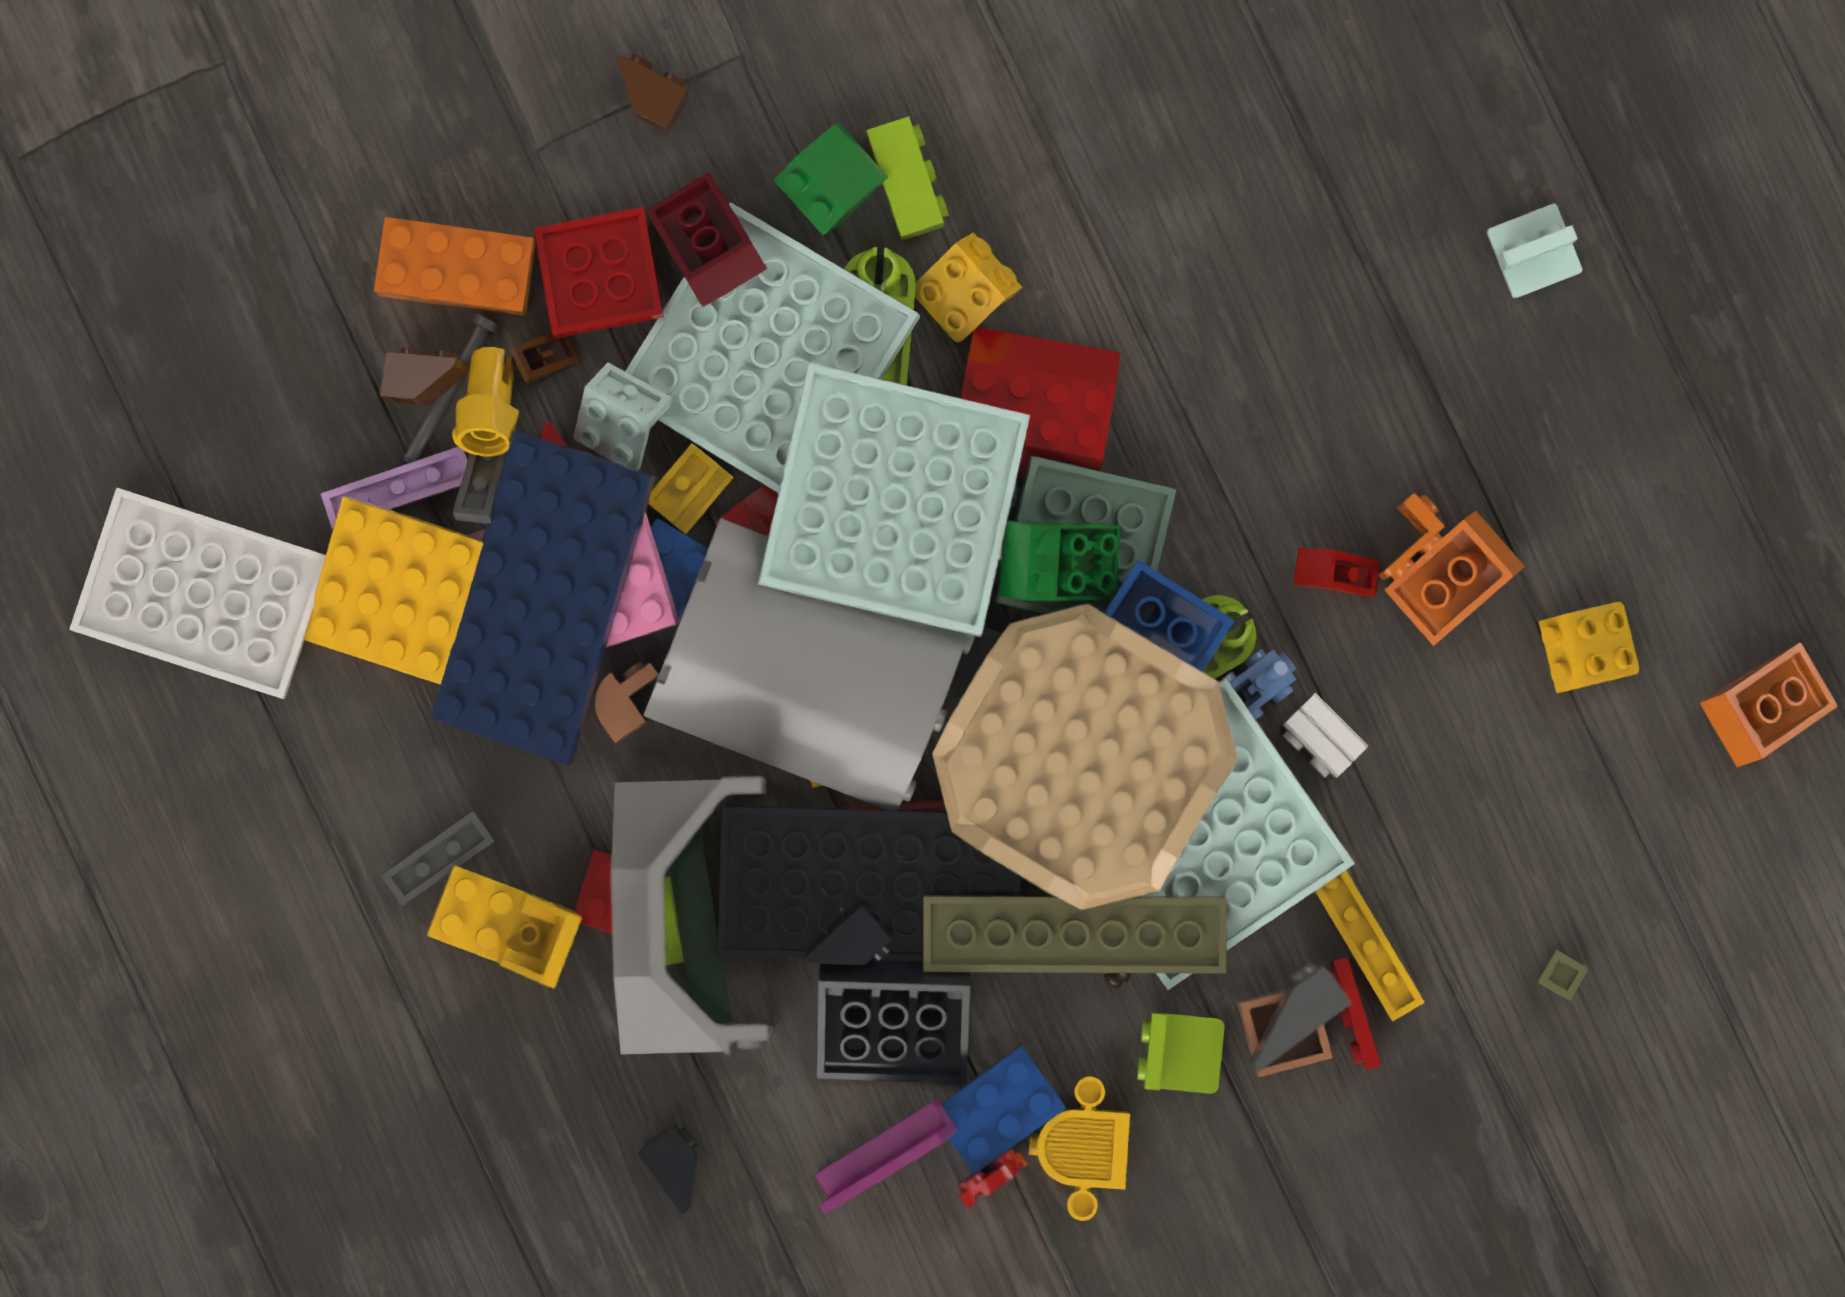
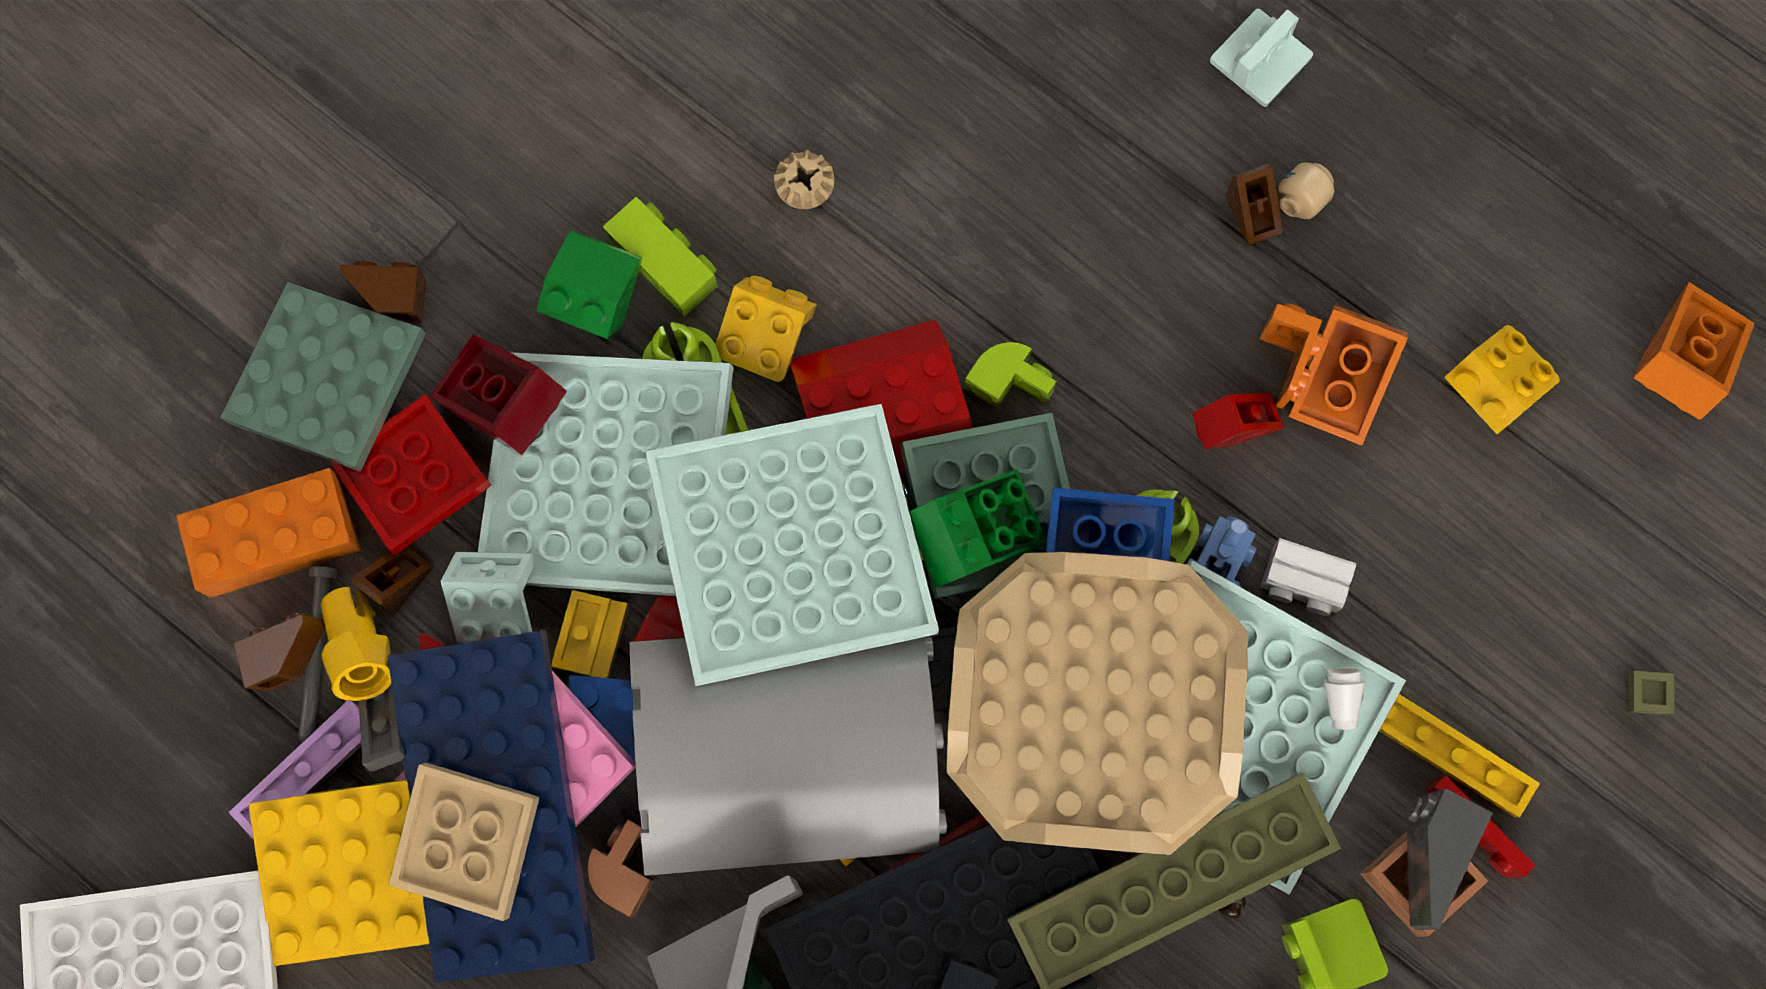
camera: 25 degrees left, 10 degrees down
none -> sand green plate [220,282,426,472]
none -> tan plate [389,763,539,921]
none -> tan gear [774,150,834,209]
none -> lime brick [964,342,1057,409]
none -> reddish brown slope [1225,163,1283,245]
none -> tan head [1277,163,1335,219]
none -> white cone [1323,667,1365,730]

